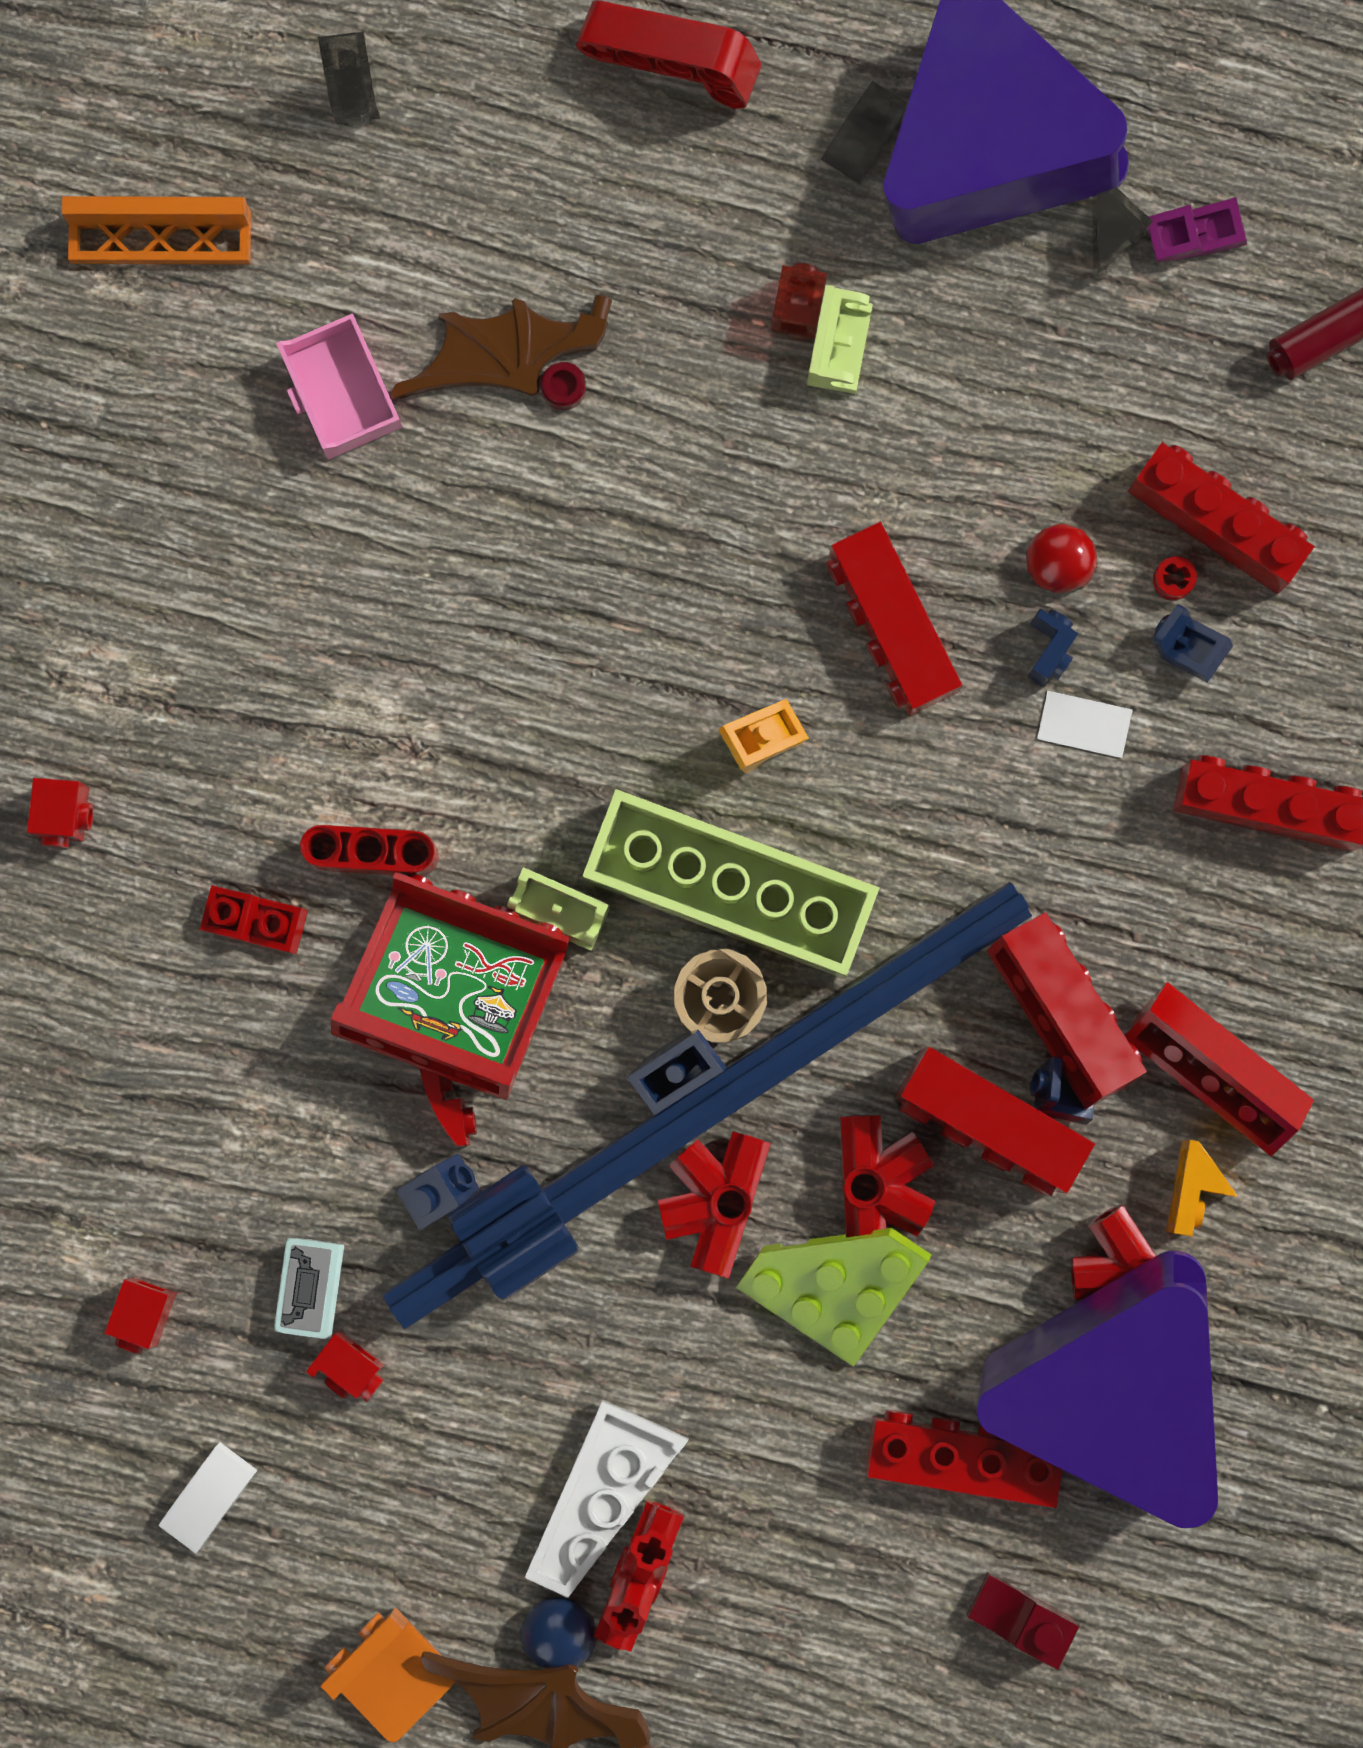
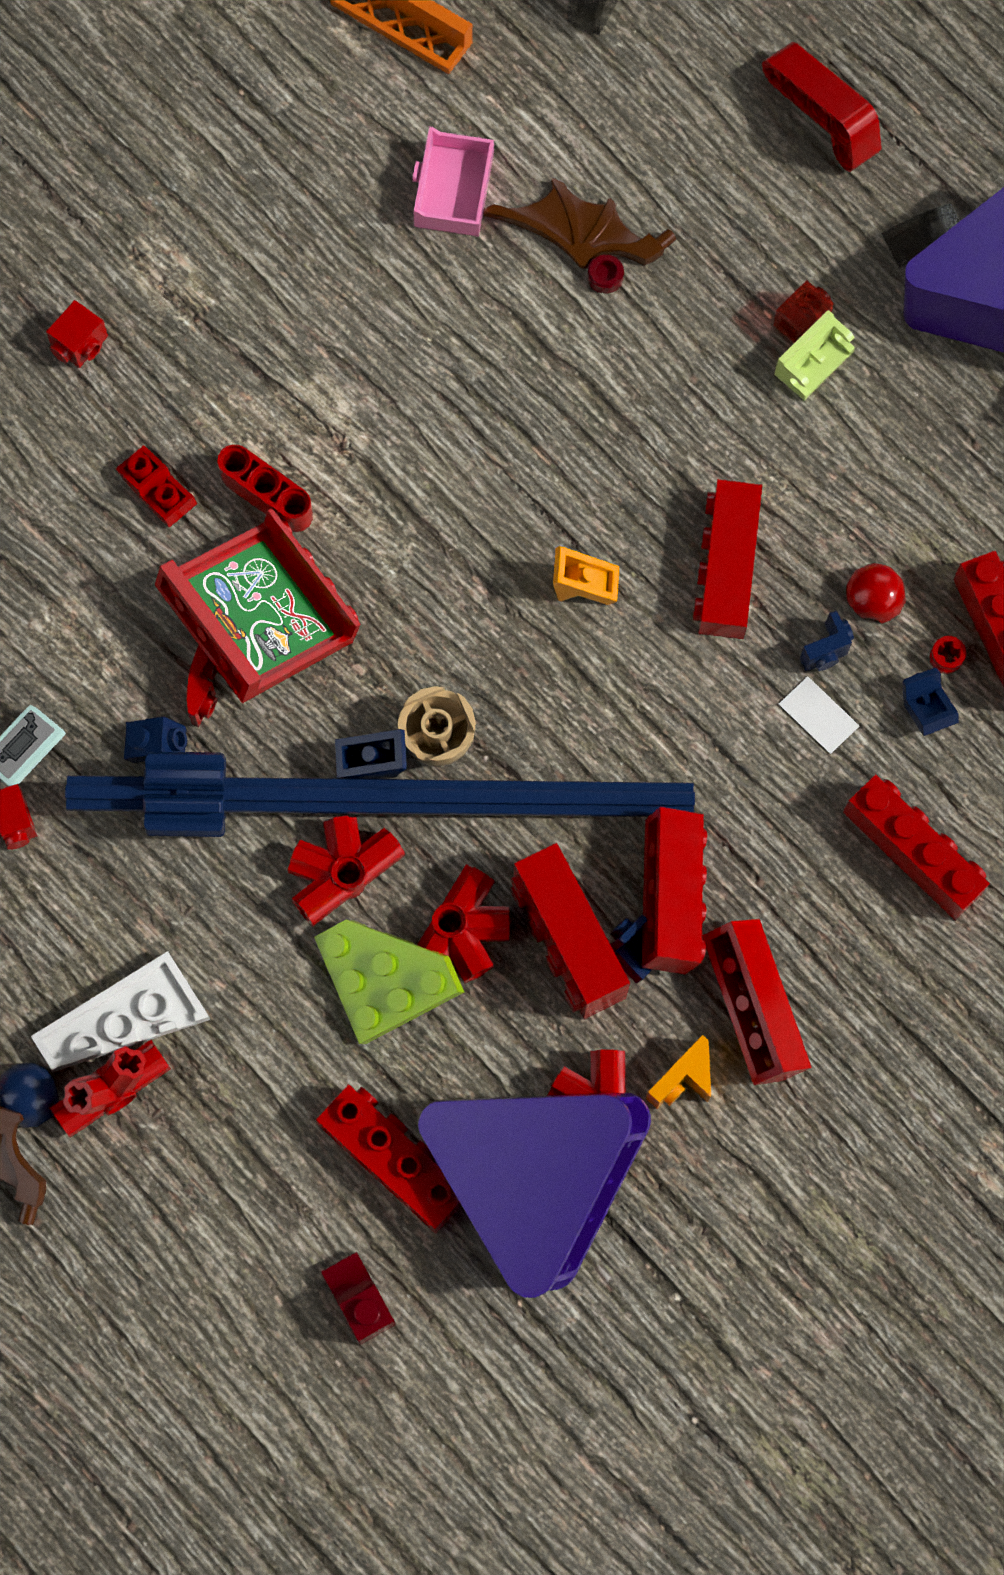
camera: 30 degrees right, 10 degrees down
yellowish green hinge [507,867,610,951] -> none
yellowish green brick [582,789,879,979] -> none

